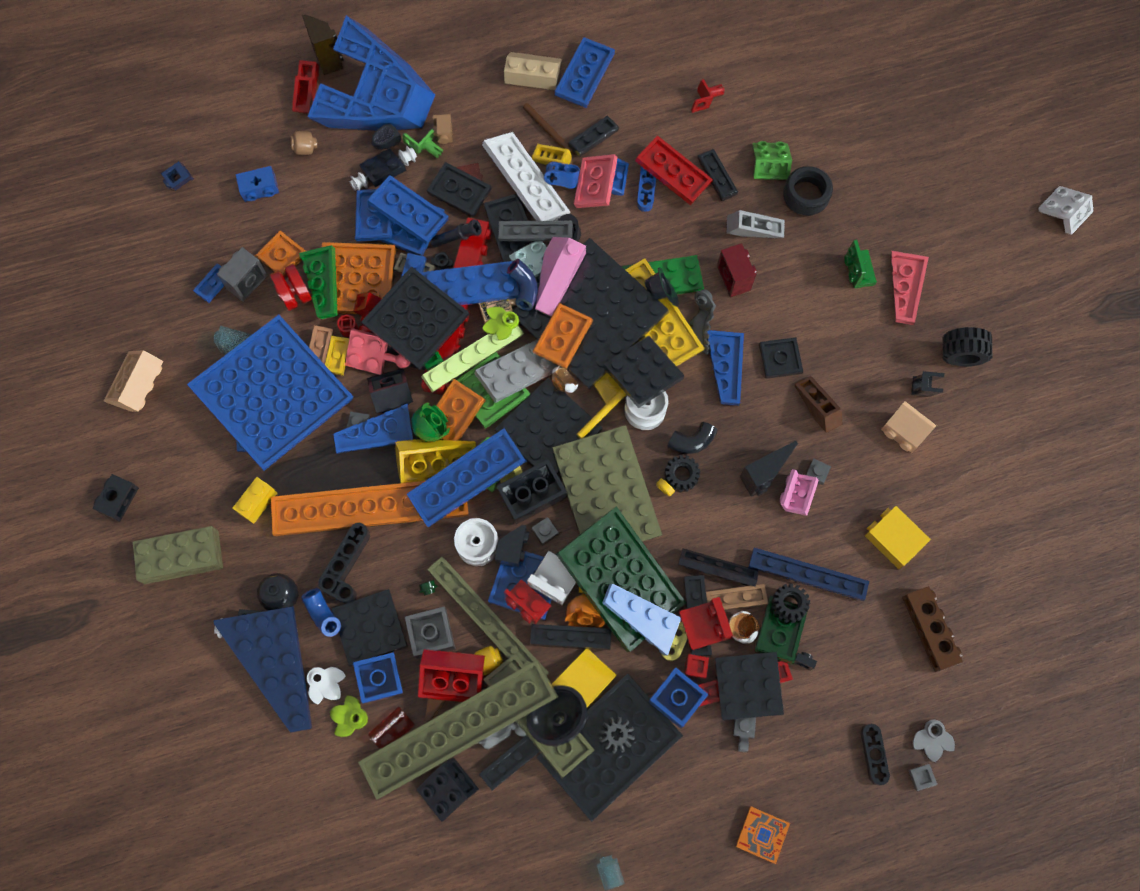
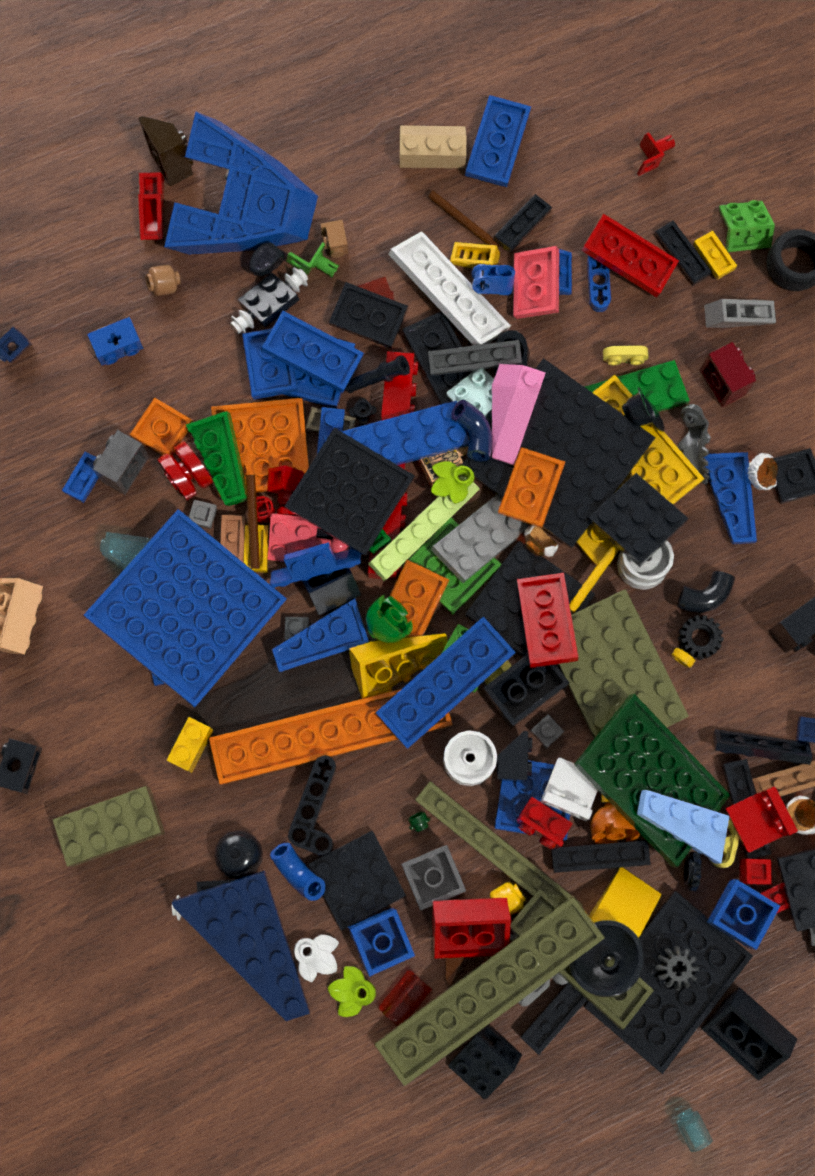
camera: 10 degrees left, 5 degrees up
none -> light grey plate [189,500,217,529]
none -> reddish brown bar [246,475,260,569]
none -> blue bracket [270,542,361,588]
none -> red plate [517,573,579,668]
none -> light yellow plate [603,346,648,365]
none -> black gear [683,851,702,891]
none -> yellow plate [693,231,737,280]
none -> black slope [701,987,797,1081]
none -> hair [747,453,778,491]

